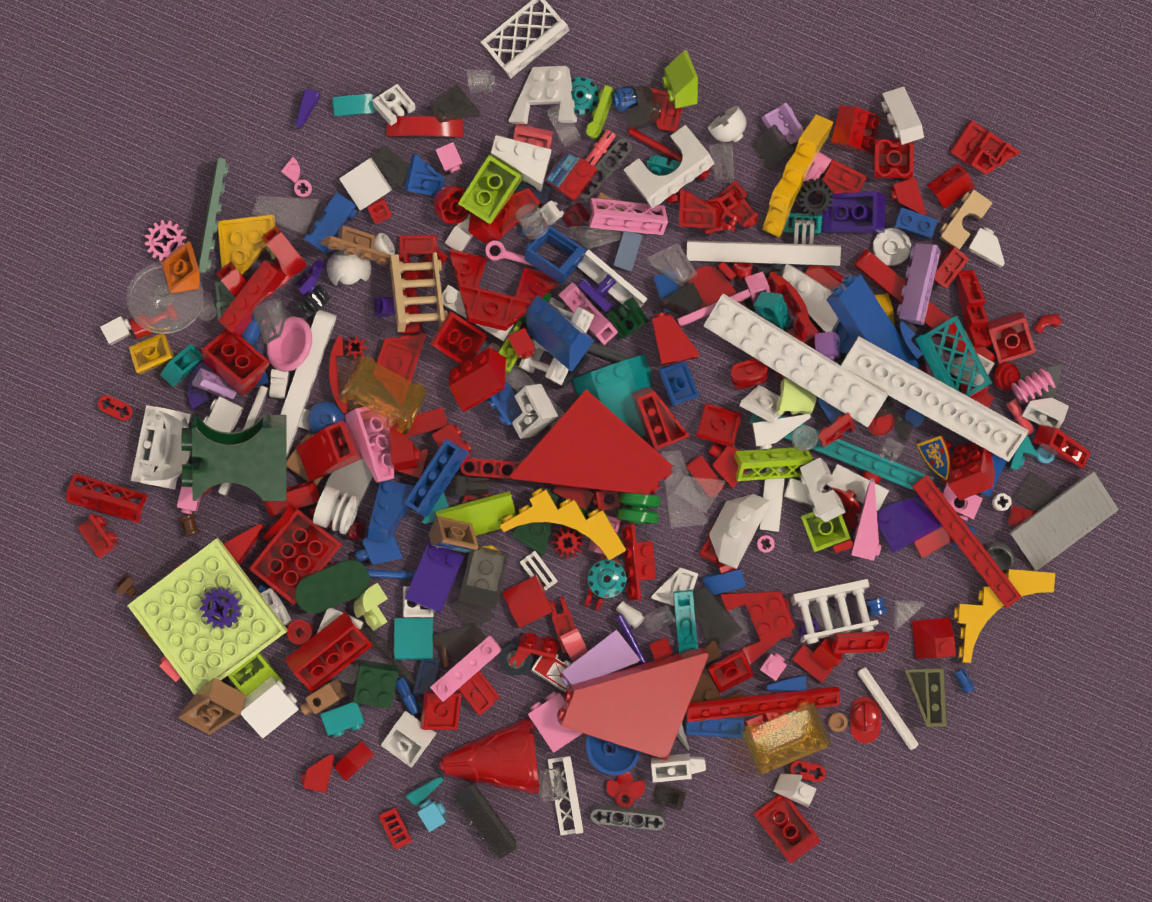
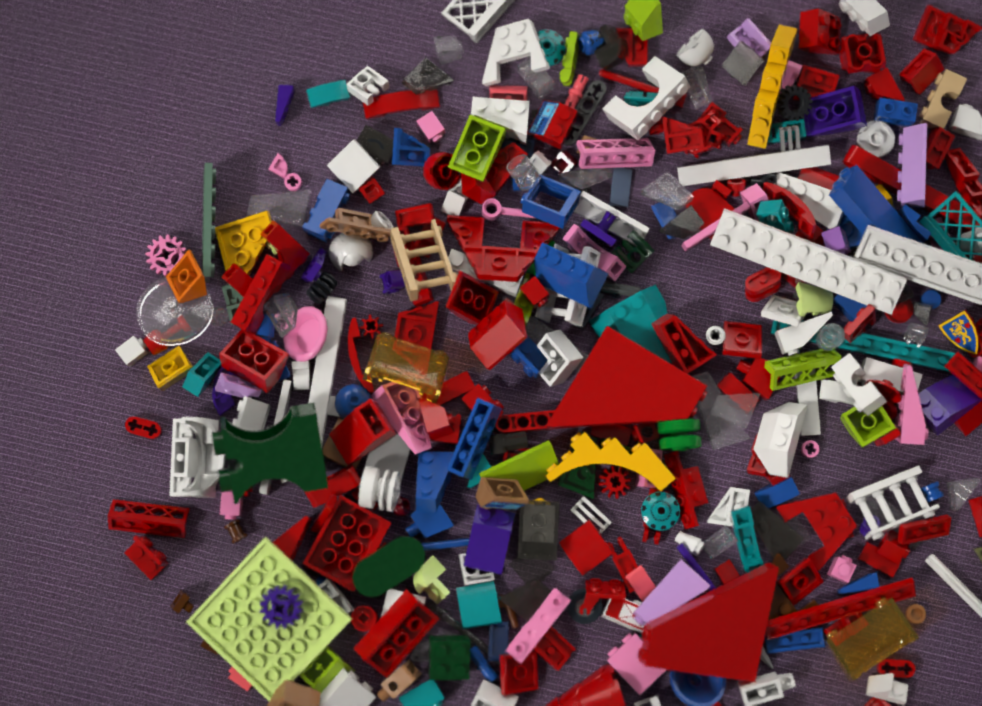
camera: 15 degrees left, 5 degrees down
red slope [651,312,699,366] -> none
blue slope [658,361,699,407] -> none
red piece [850,697,881,743] -> none
none -> white cone [706,326,725,345]

